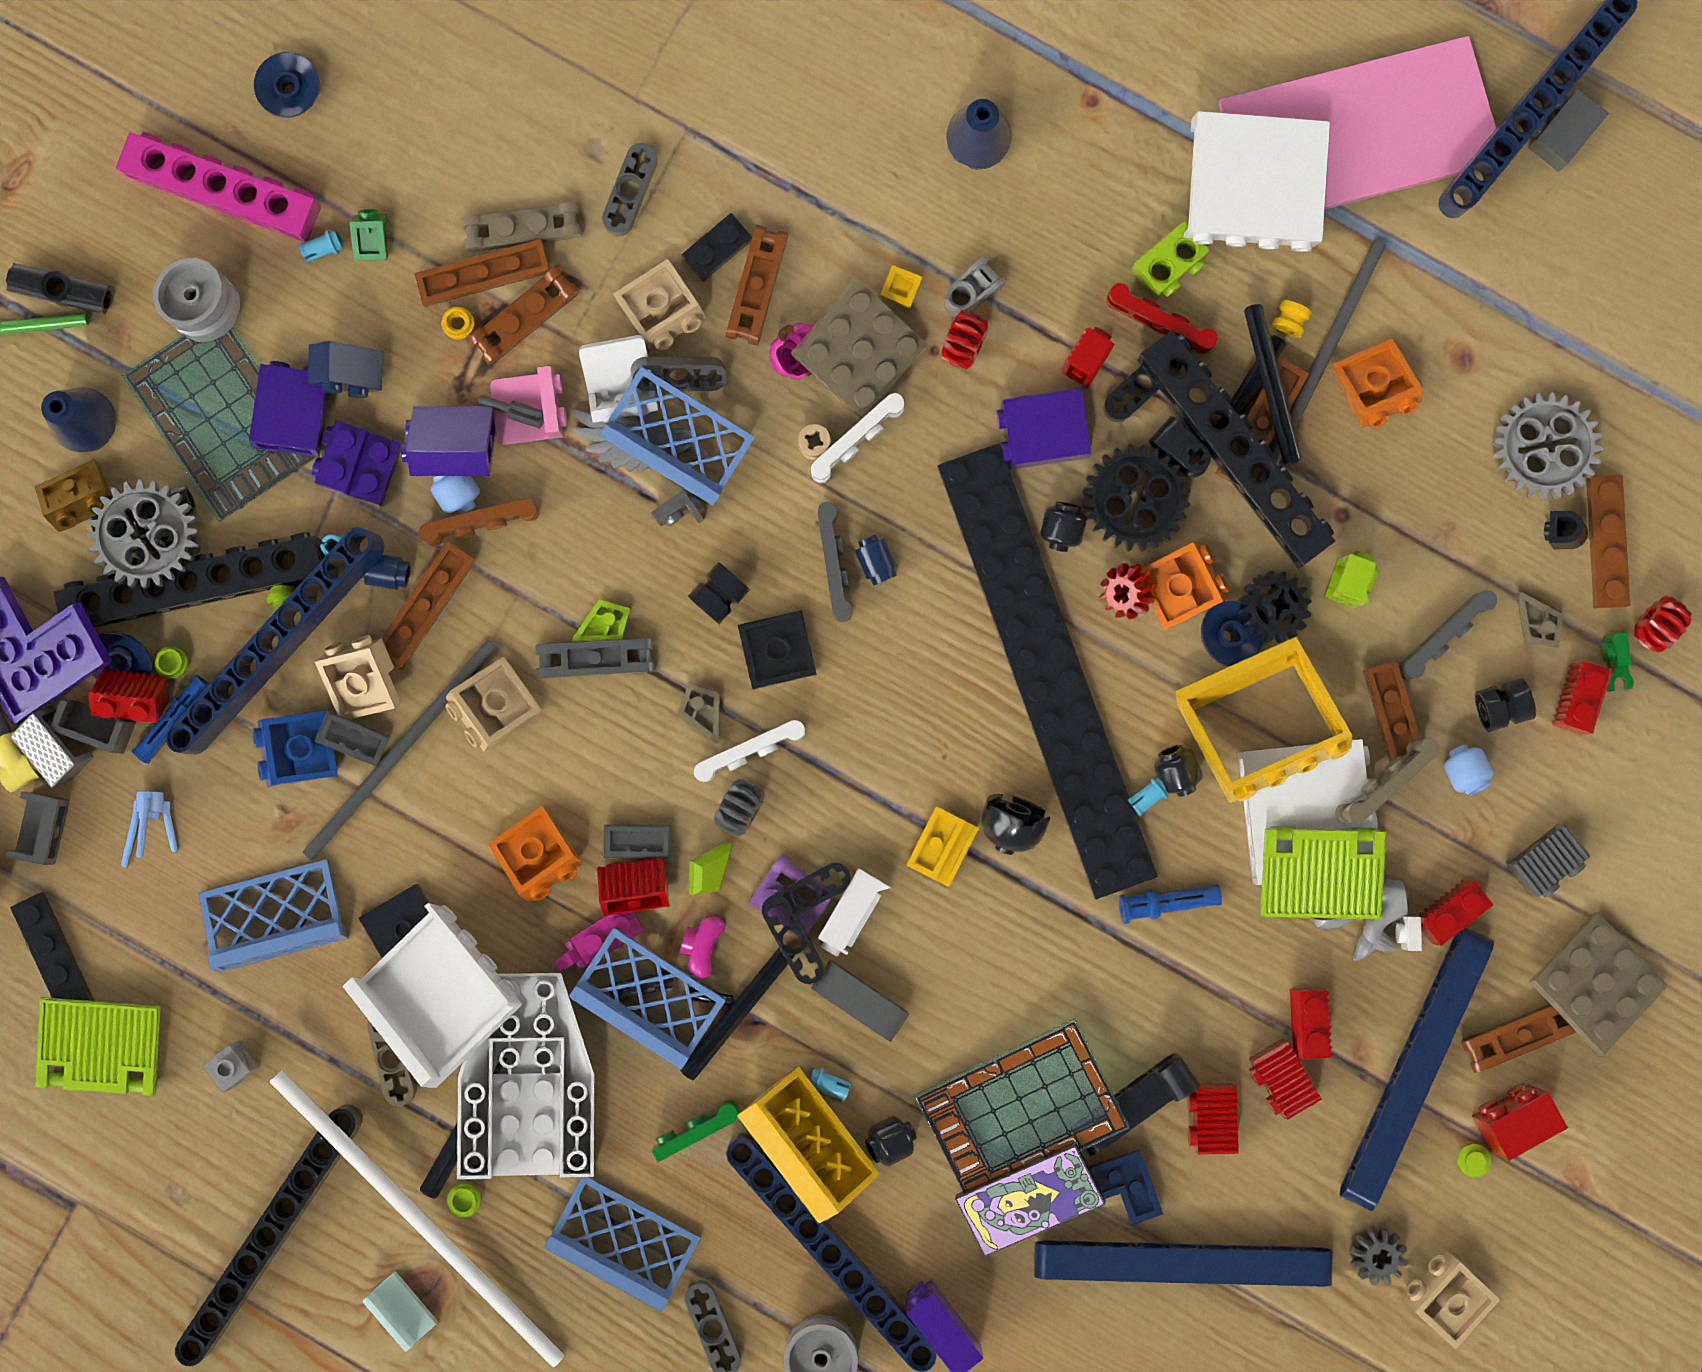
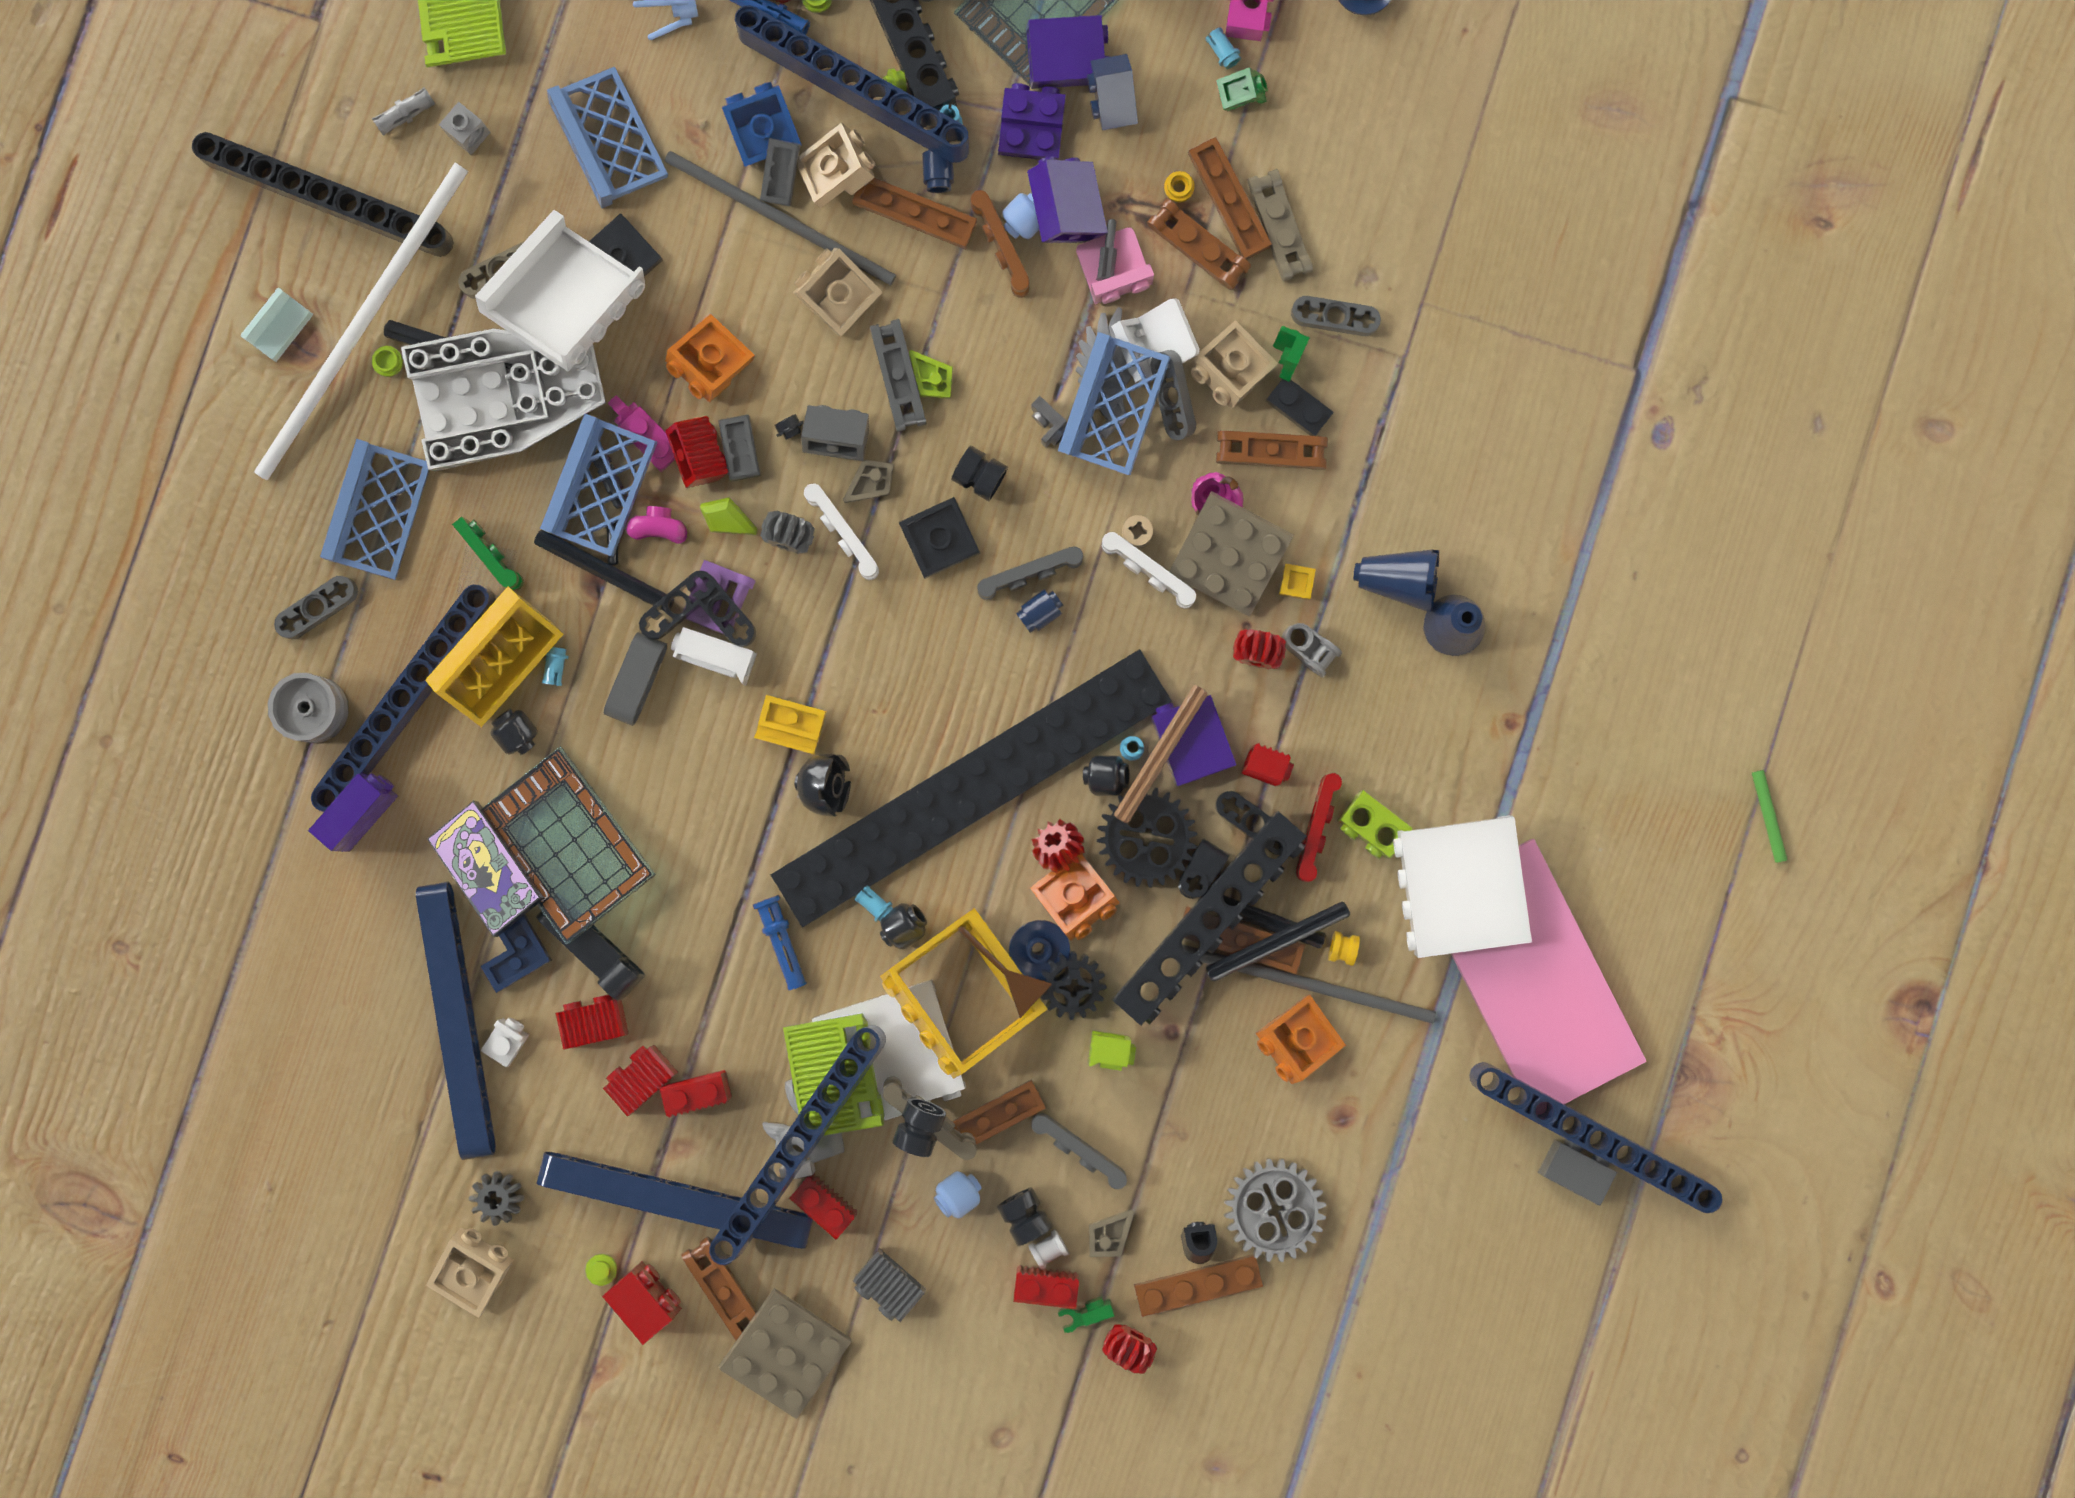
camera: 80 degrees right, 0 degrees up
none -> light grey pin [372,87,435,136]
none -> white bracket [481,1017,529,1067]
none -> dark blue beam [709,1025,886,1265]
none -> black plate [774,414,804,440]
none -> dark grey brick [801,405,869,461]
none -> black wheel [892,1098,946,1157]
none -> reddish brown piece [958,926,1052,1018]
none -> white bush [1028,1230,1069,1270]
none -> medium nougat axle [1114,685,1207,823]
none -> medium azure pin [1120,736,1144,760]
none -> green bracket [1273,326,1310,382]
none -> dark blue cone [1353,549,1440,612]

